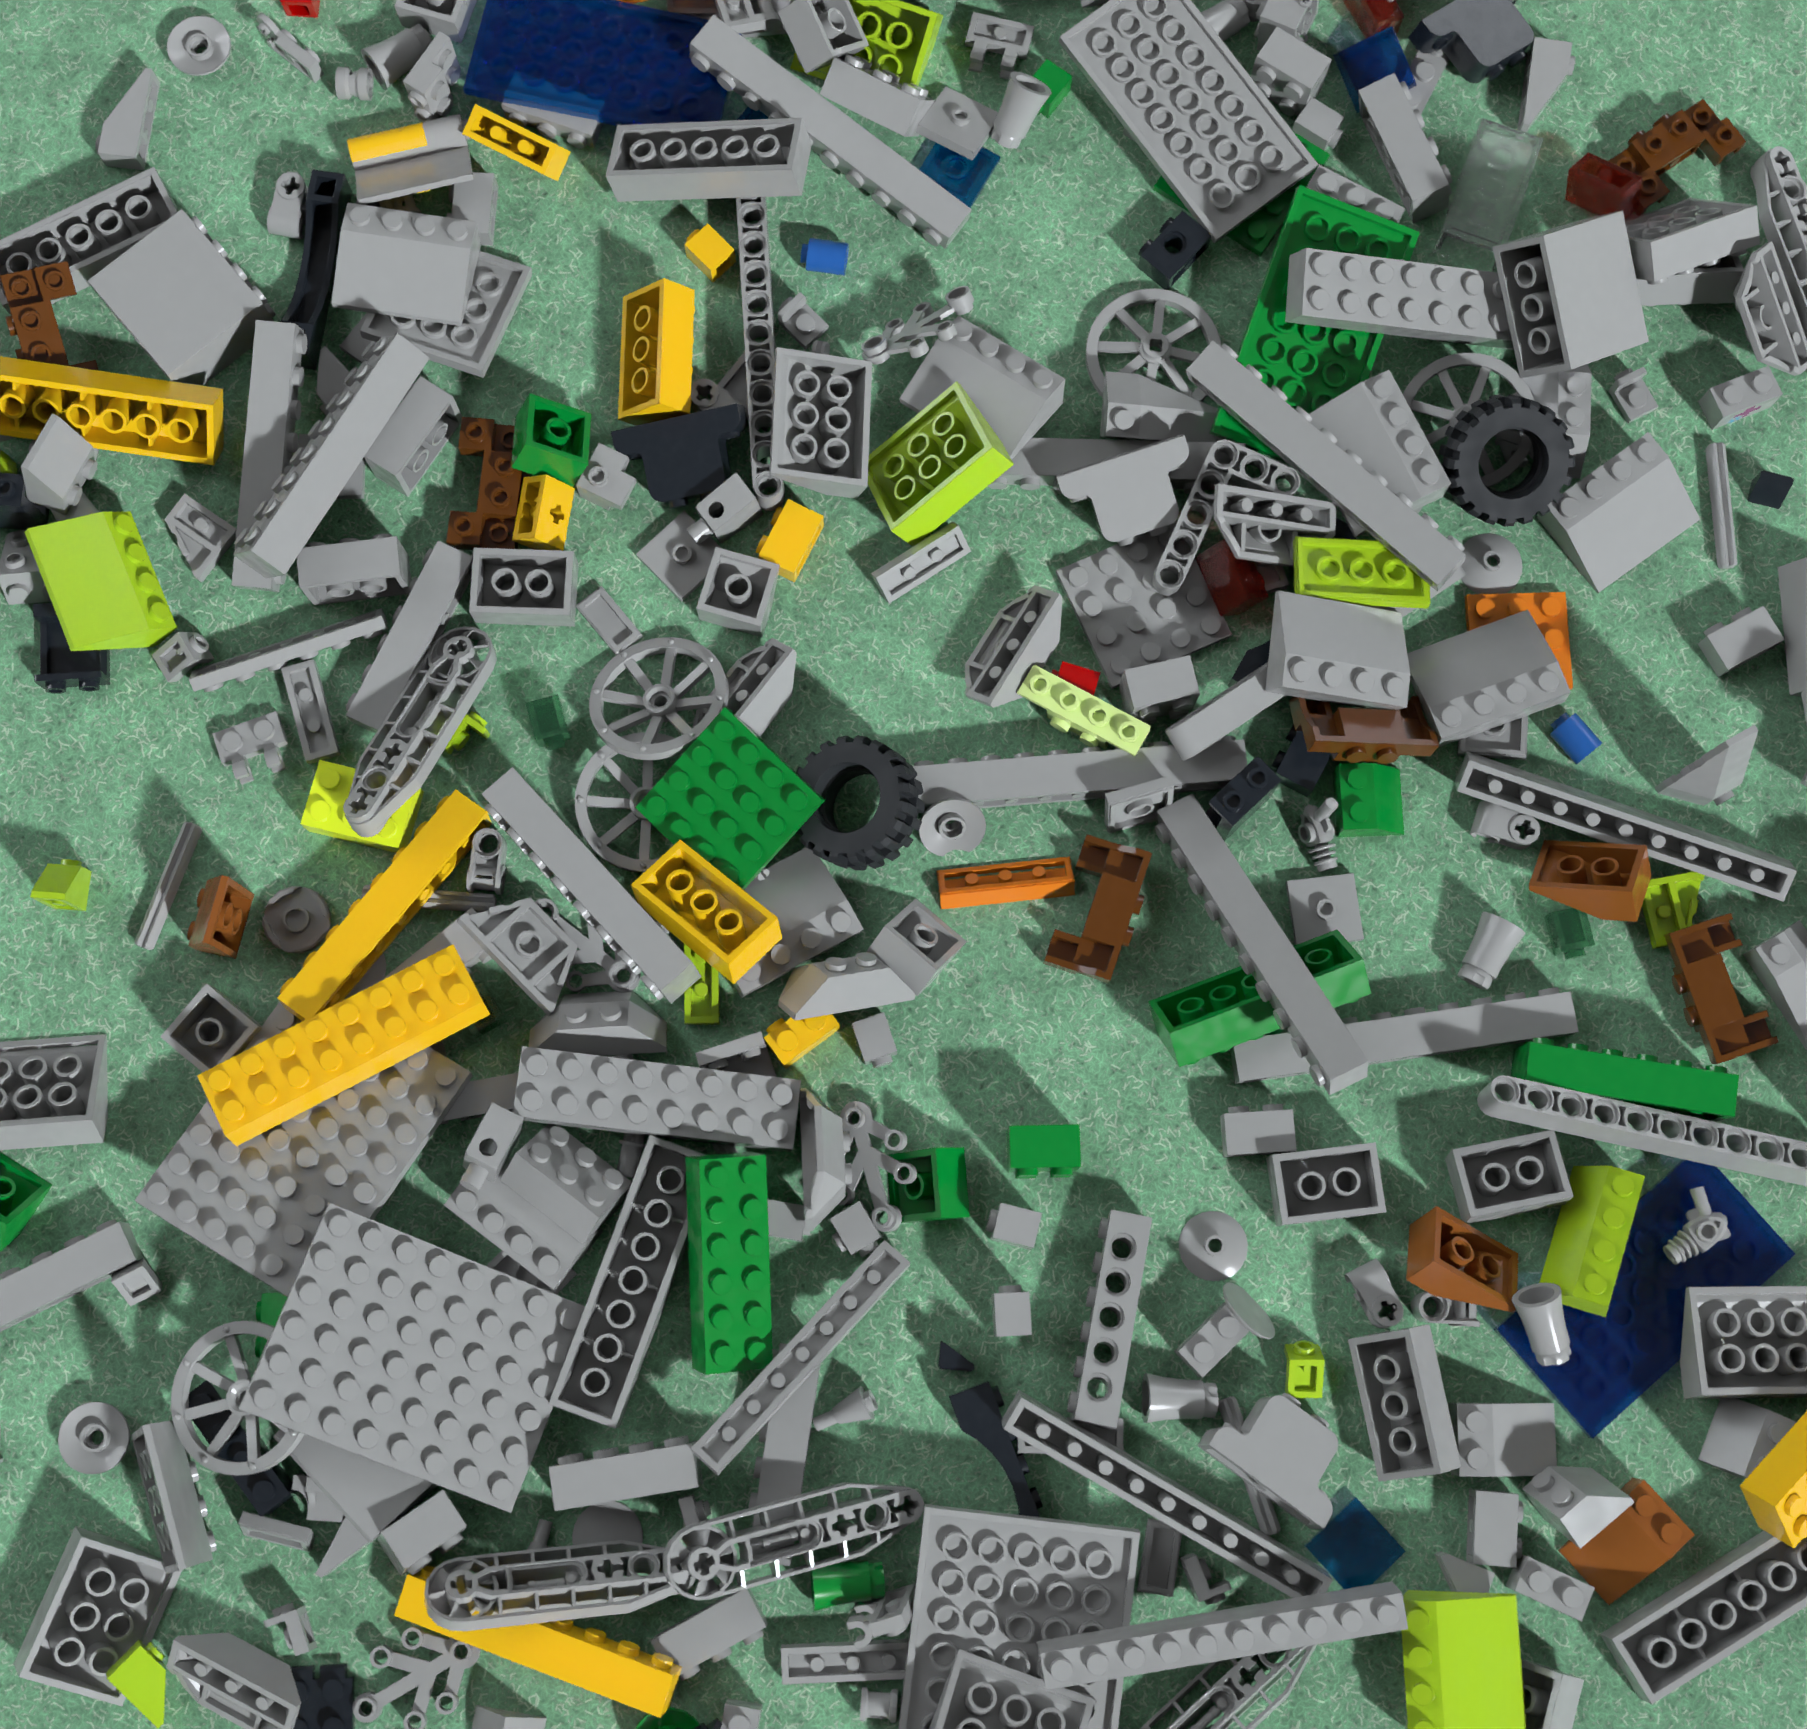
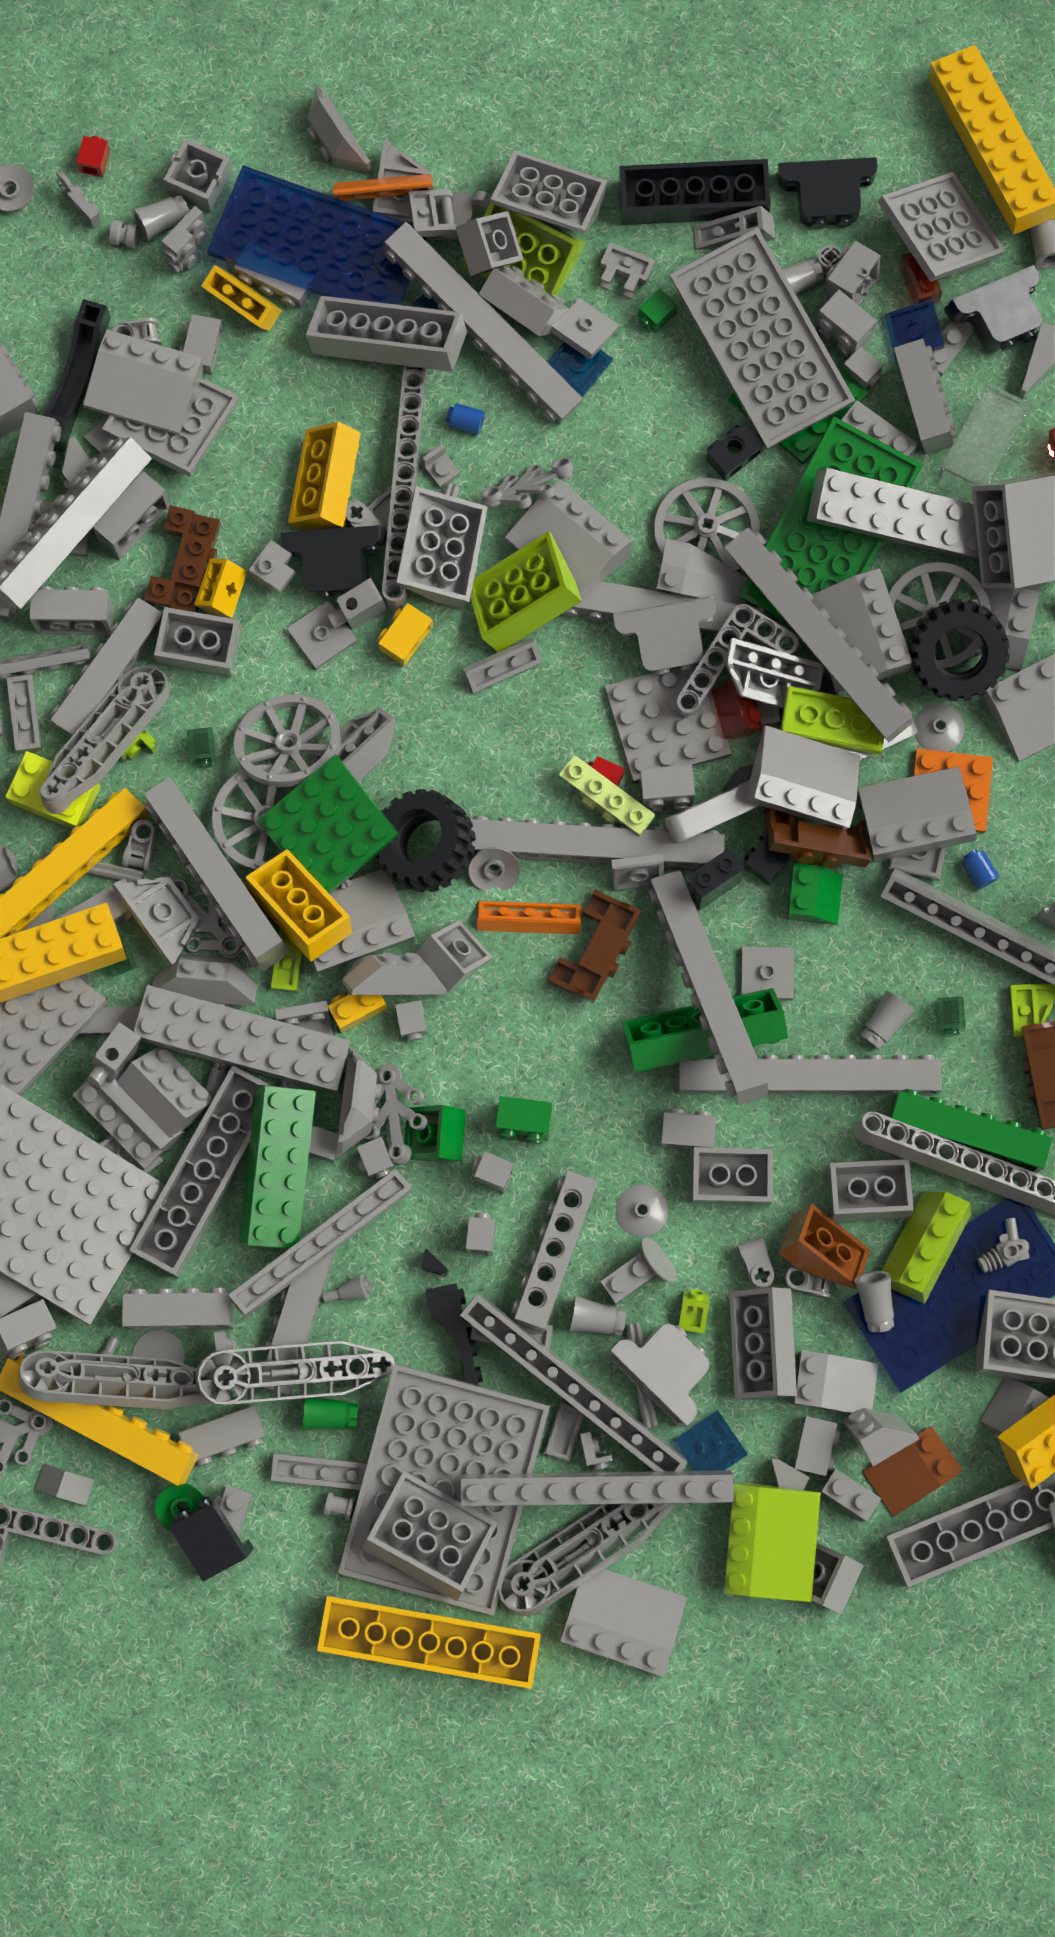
camera: 10 degrees right, 0 degrees up
light grey piece [267,172,308,239] -> none
light grey door [347,114,474,205] -> none
green brick [511,393,591,487] -> none
light grey tile [576,586,643,655] -> none
yellow brick [684,224,736,282] -> none
light grey slope [696,547,780,637] -> none
light grey plate [846,1583,915,1649] -> none
light grey wedge [965,585,1063,708] -> none
light grey plant [990,72,1051,149] -> none
light grey piece [1298,798,1338,872] -> none
light grey piece [1470,801,1540,850] -> none
dark orange slope [1528,840,1651,922] -> none

